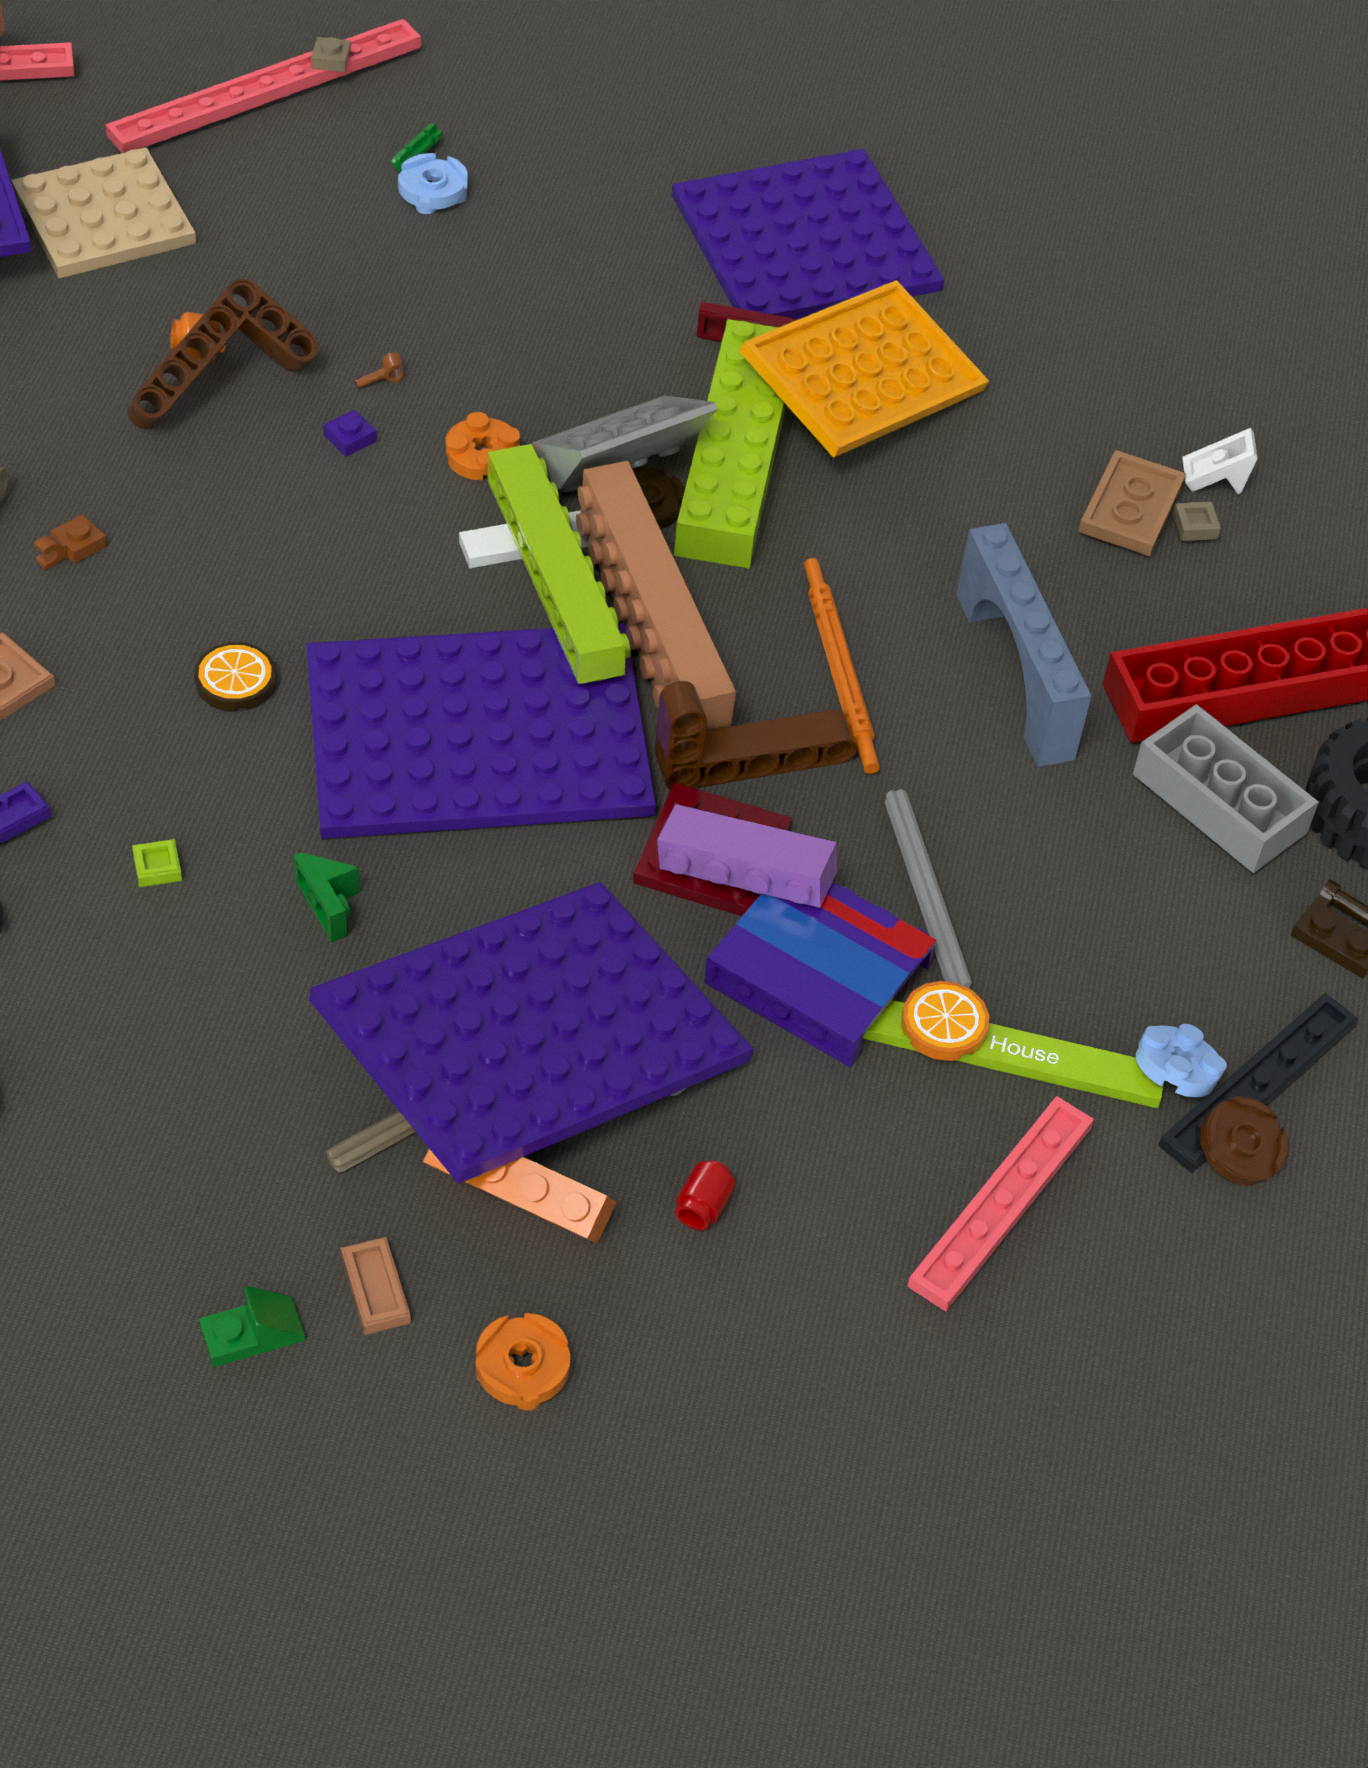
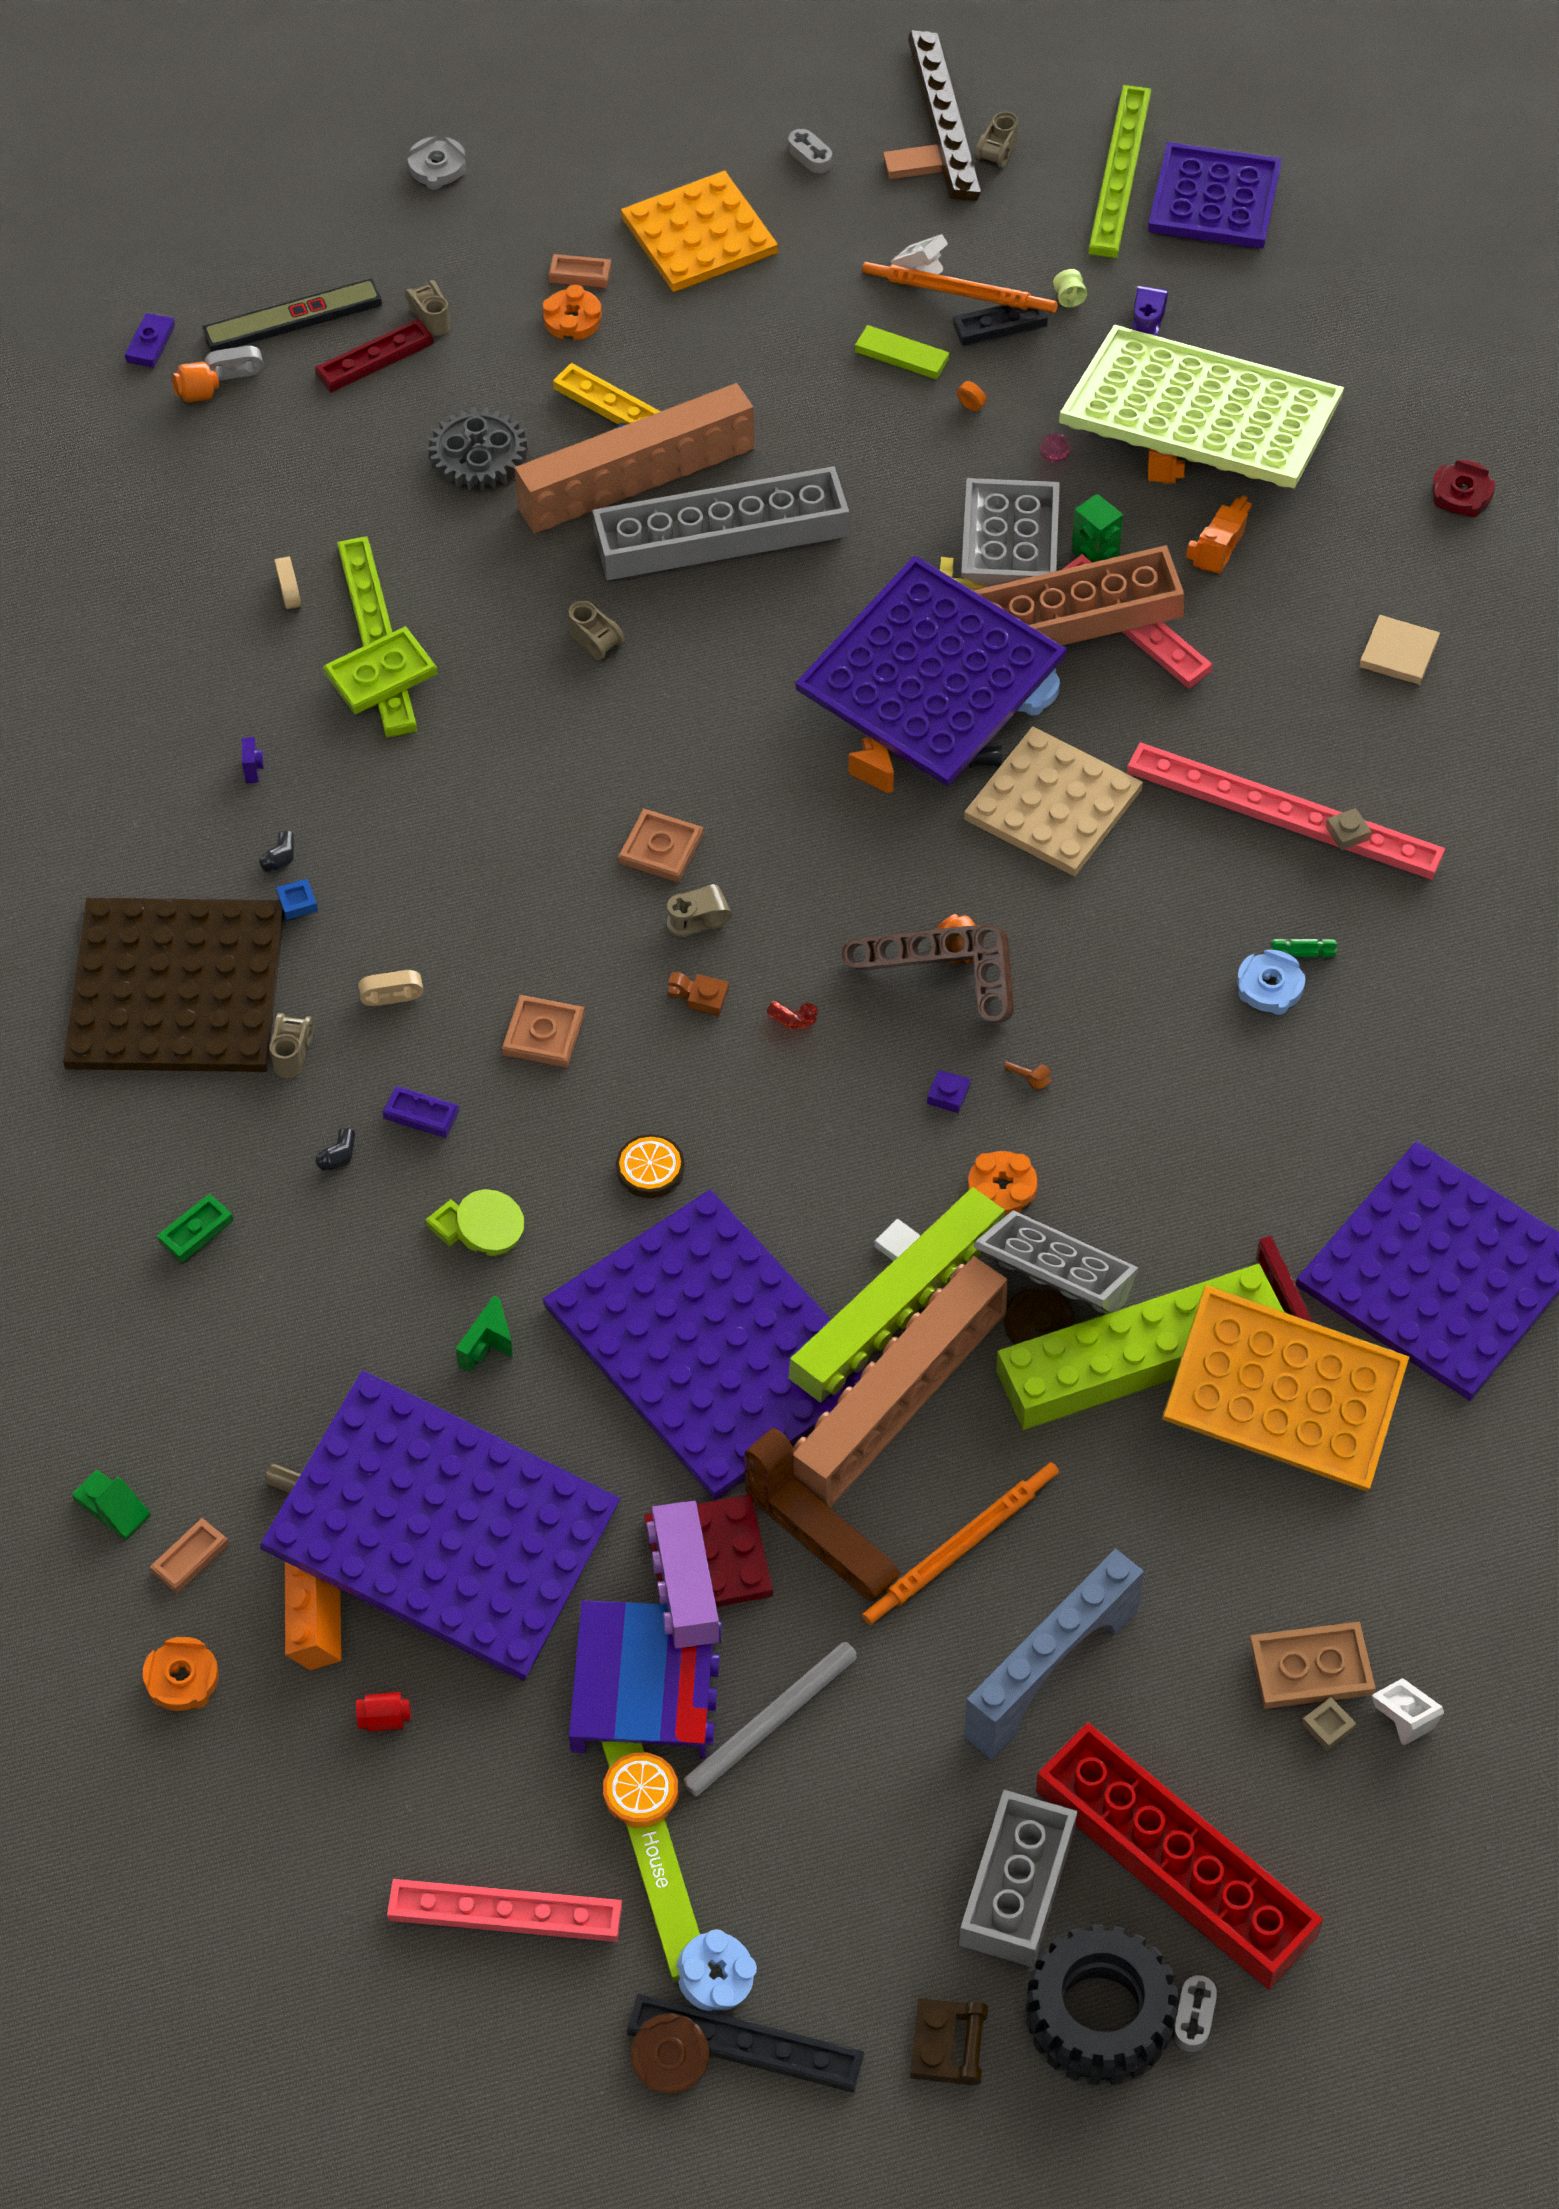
camera: 65 degrees right, 5 degrees up
none -> lime tile [454,1189,524,1256]
none -> clear red arm [767,1000,818,1029]

